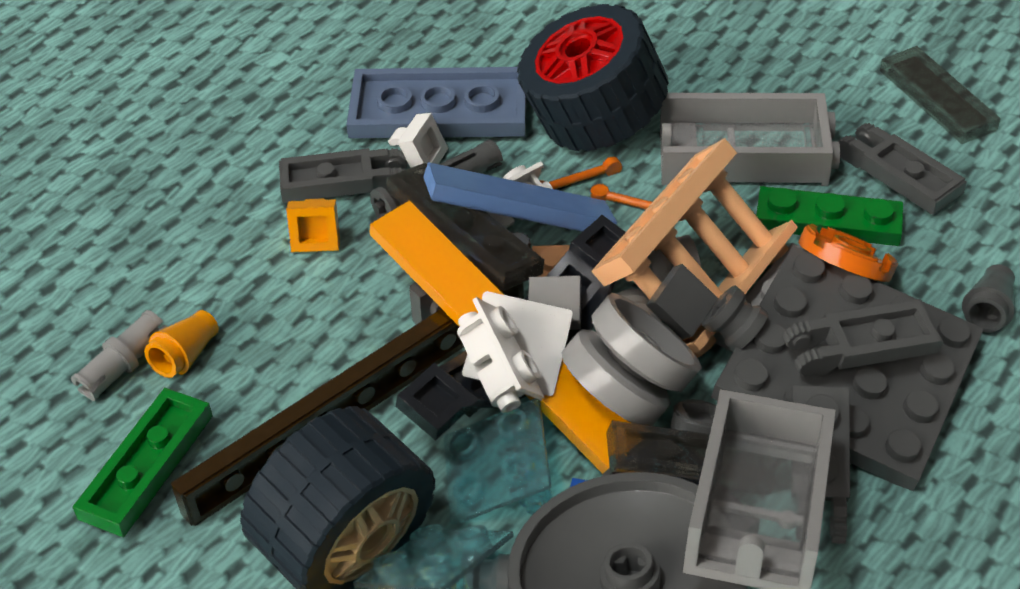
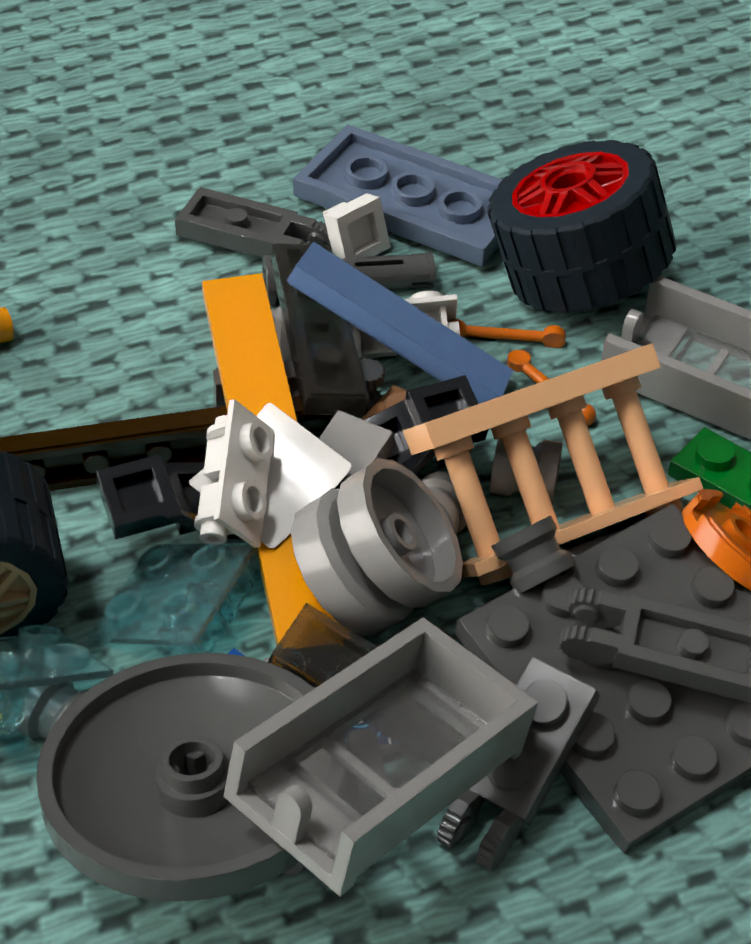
camera: 25 degrees right, 0 degrees up
light orange tile [286,198,340,252] -> none
dark grey tile [646,264,718,340] -> none

